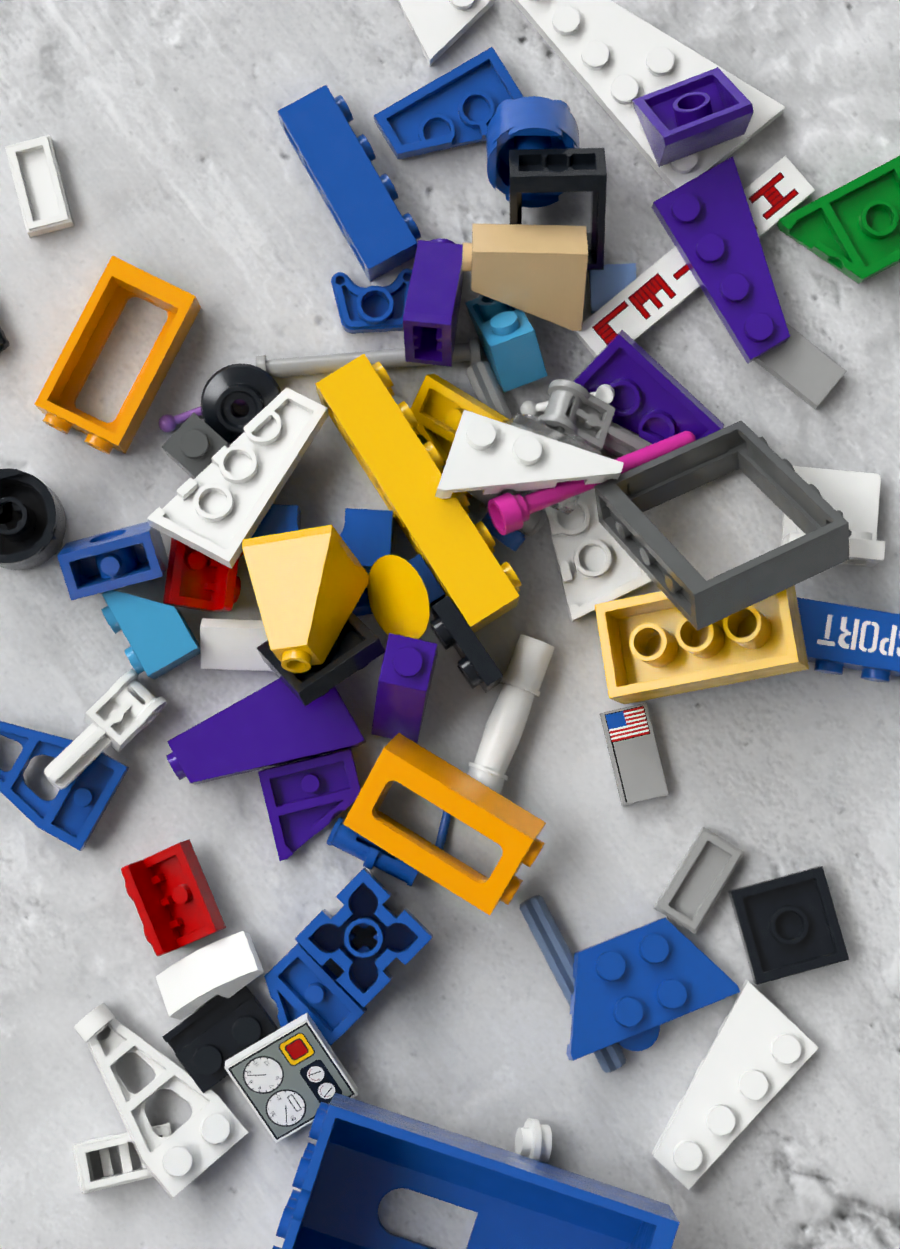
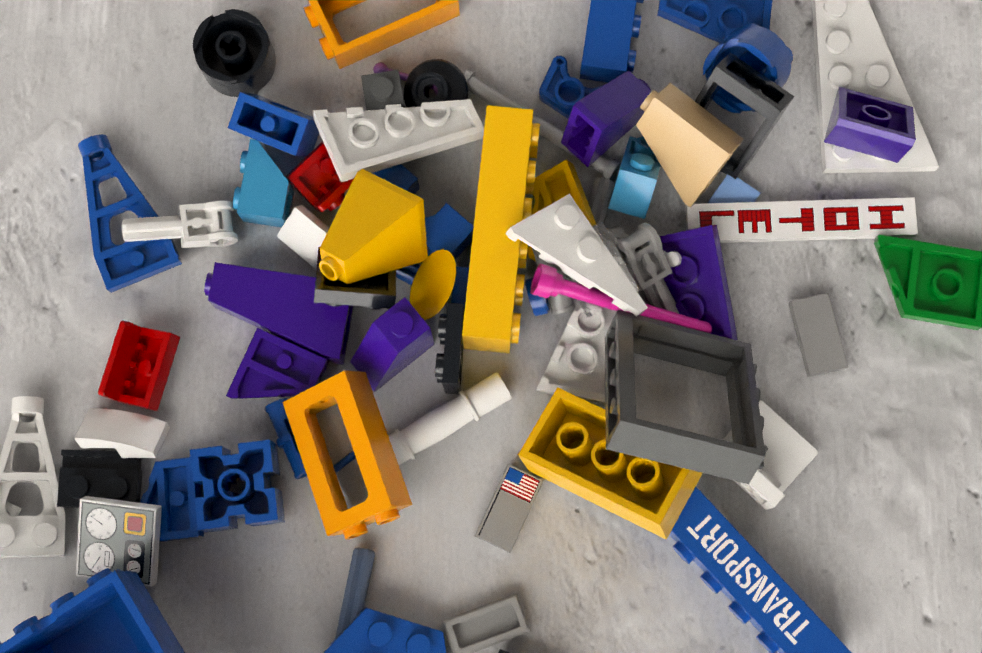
camera: 40 degrees right, 5 degrees down
dark purple wing [651,156,790,364] -> none

